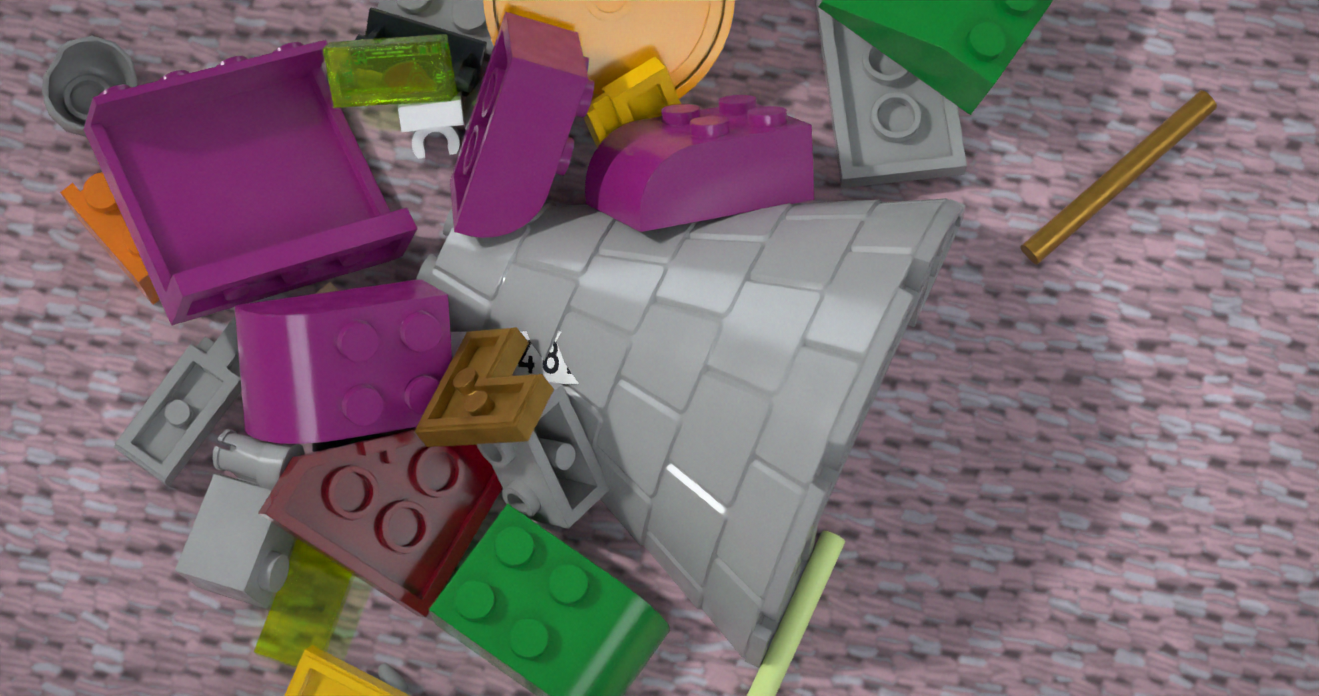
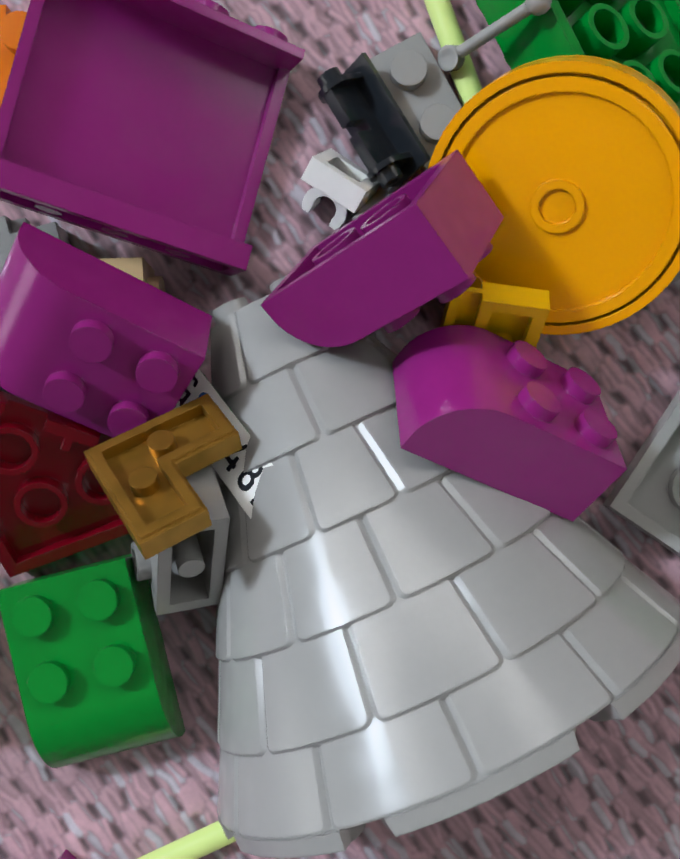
camera: 35 degrees right, 15 degrees up
clear neon green tile [322,34,457,108] -> none

